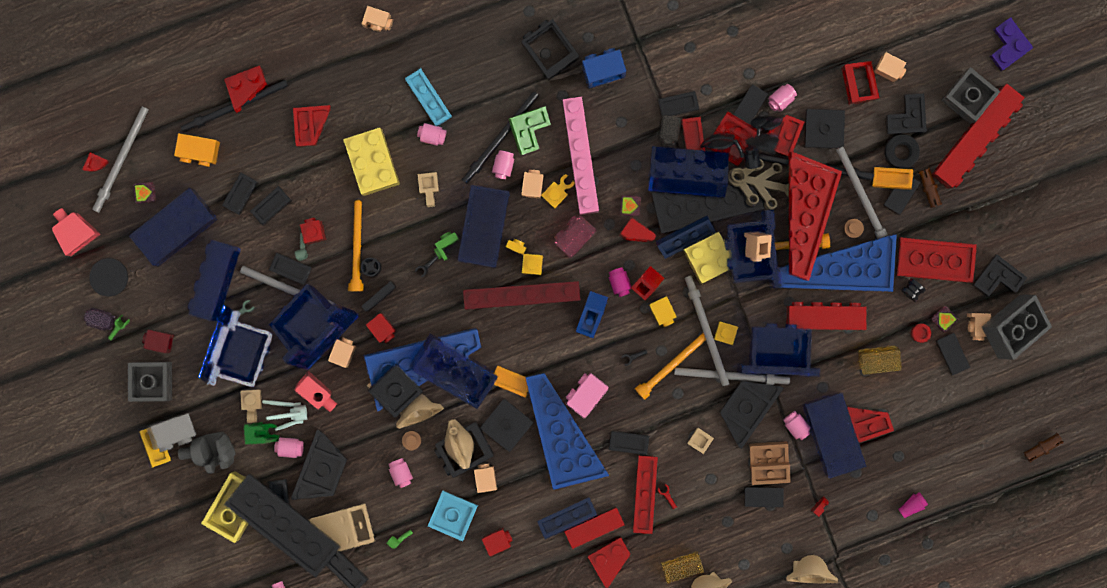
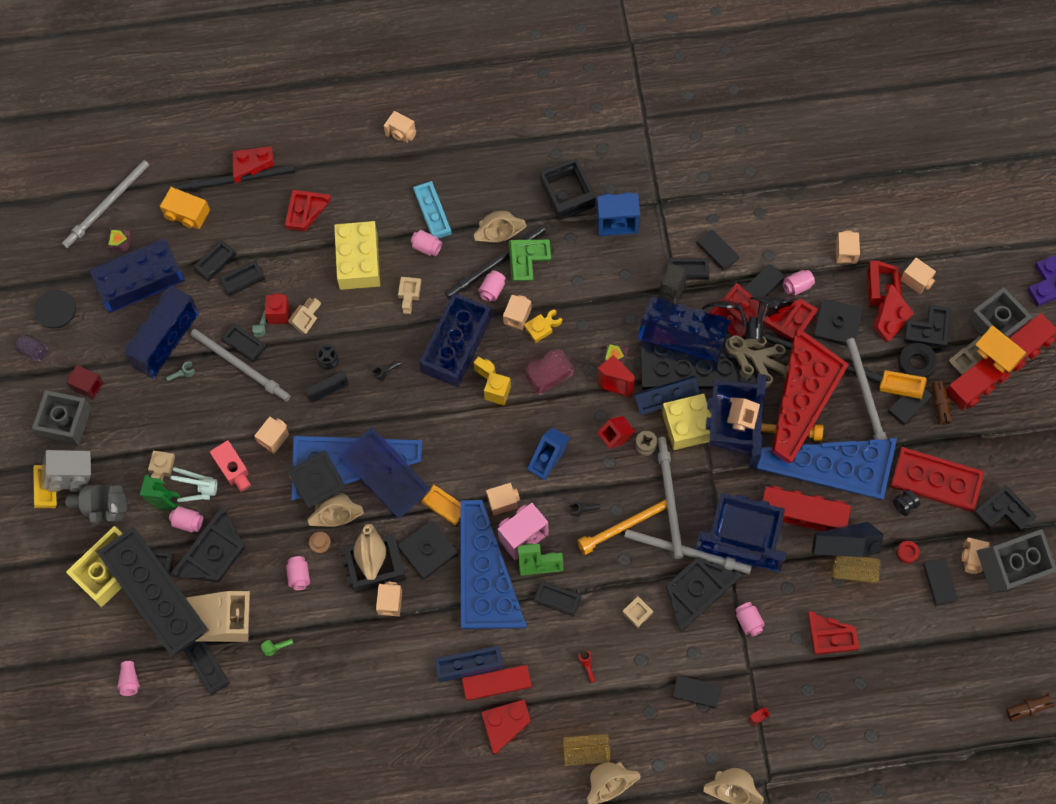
camera: 15 degrees right, 20 degrees down
coral torso [52,208,100,257] -> none
red tile [82,152,109,172] -> none
bright green hand [108,314,130,340] -> none
clear blue windscreen [199,305,273,388] -> none
clear blue windscreen [269,284,359,370] -> none
light orange piece [348,200,364,292] -> none
red brick [366,313,396,343] -> none
medium azure plate [428,490,478,541] -> none
bright green bracket [434,232,459,261] -> none
dark red brick [463,281,580,310] -> none
red brick [482,527,513,557] -> none
bright pink brick [563,97,599,215] -> none
dark pink brick [608,267,632,297] -> none
red plate [633,455,658,534] -> none
yellow brick [649,296,677,327] -> none
red tile [681,117,706,158] -> none
yellow plate [714,321,738,345] -> none
medium nougat slope [749,441,790,485] -> none
clear blue brick [802,392,867,478] -> none
medium nougat plate [844,219,864,238] -> none
dark pink cone [898,492,928,518] -> none
tile [930,306,959,333] -> none
none -> tan plate [288,298,321,334]
none -> tan hat [474,211,526,242]
none -> light nougat brick [486,483,520,516]
none -> bright green plate [518,543,564,576]
none -> dark tan wheel [635,431,657,456]
none -> black tile [697,229,739,271]
none -> black slope [812,522,884,557]
none -> light nougat brick [836,231,860,264]
none -> red wing [873,284,914,342]
none -> dark tan slope [949,336,984,375]
none -> light orange brick [975,325,1026,373]

